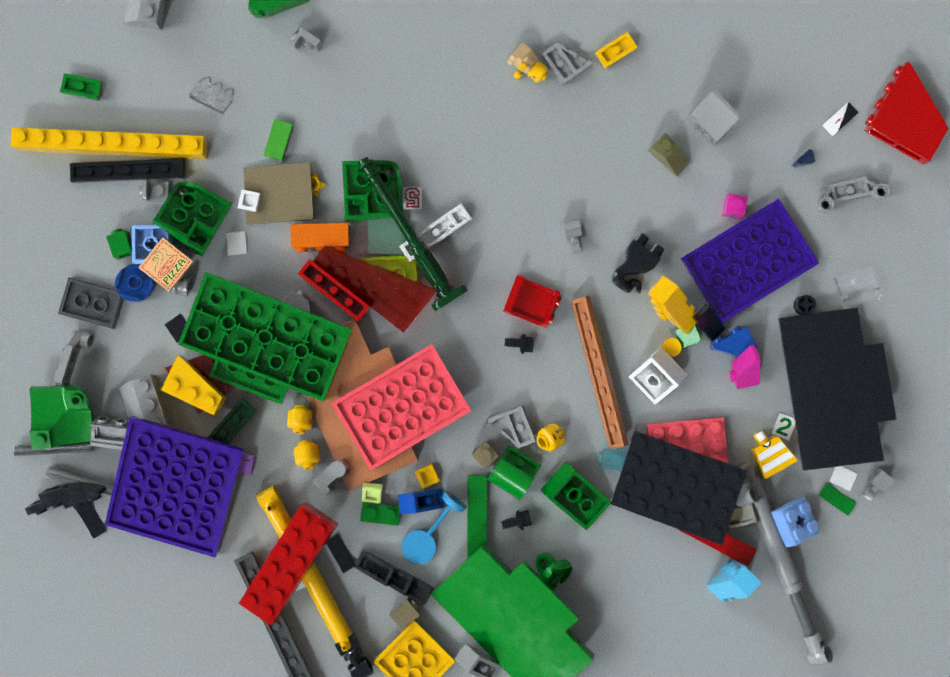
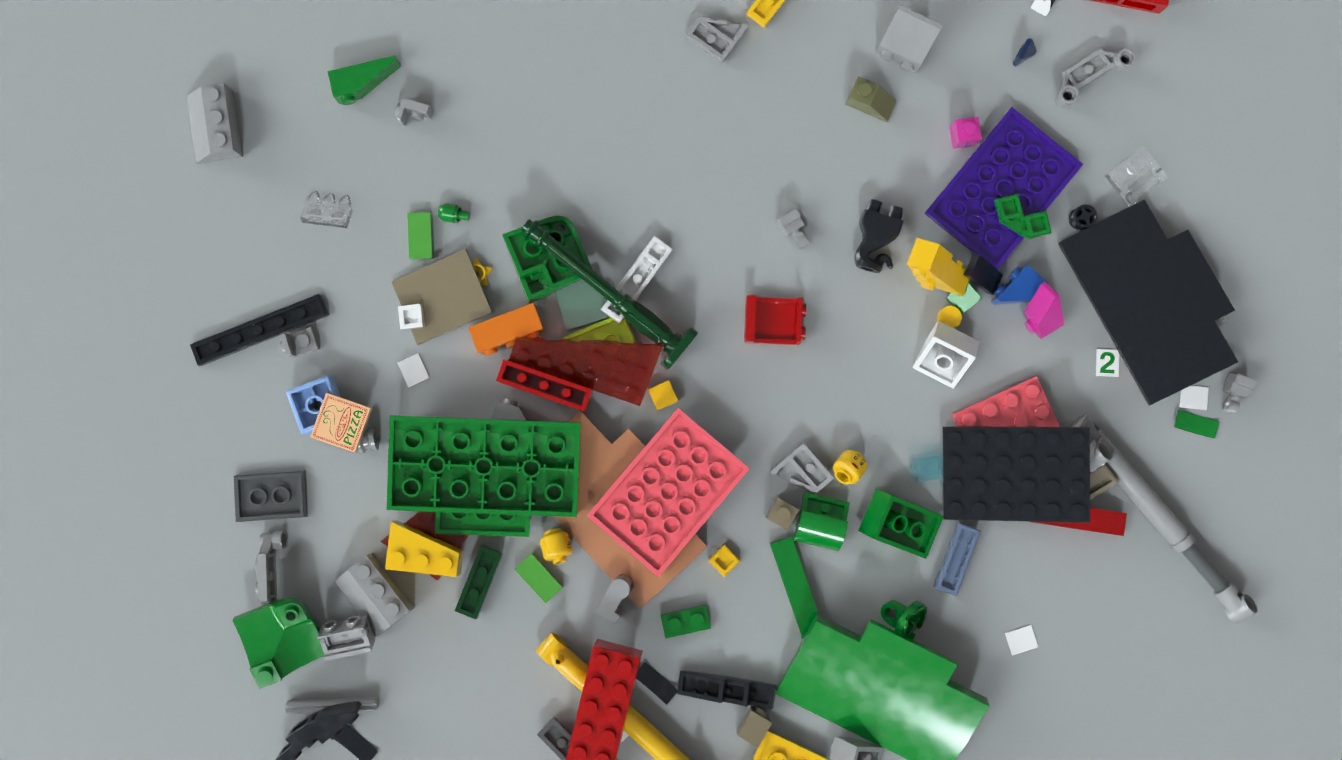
camera: 20 degrees left, 0 degrees up
yellow brick [10,127,208,160] -> none
light grey axle [14,442,93,456] -> none
green plate [60,73,103,101] -> none
dark purple plate [105,416,244,558] -> none
green brick [106,229,132,260] -> none
blue tile [115,264,155,303] -> none
green slope [153,181,232,257] -> none
black sticker [164,314,186,343] -> none
medium lavender tile [238,453,255,475] -> none
yellow head [294,440,320,470] -> none
yellowish green tile [362,482,383,504] -> none
blue slope [398,489,444,514] -> none
dark azure piece [402,491,467,564] -> none
white sticker [403,187,422,210] -> none
black piece [501,510,532,530] -> none
black piece [504,334,534,354] -> none
piece [507,42,548,83] -> none
nougat plate [571,296,629,449] -> none
medium azure wedge [706,559,762,603] -> none
yellow torso [751,430,798,479] -> none
light blue brick [771,497,820,547] -> none
none -> green cylinder [438,203,470,223]
none -> bright green tile [514,553,563,603]
none -> yellow tile [648,380,678,411]
none -> sand blue plate [933,522,981,596]
none -> green tile [994,194,1052,240]
none -> white sticker [1005,625,1038,656]

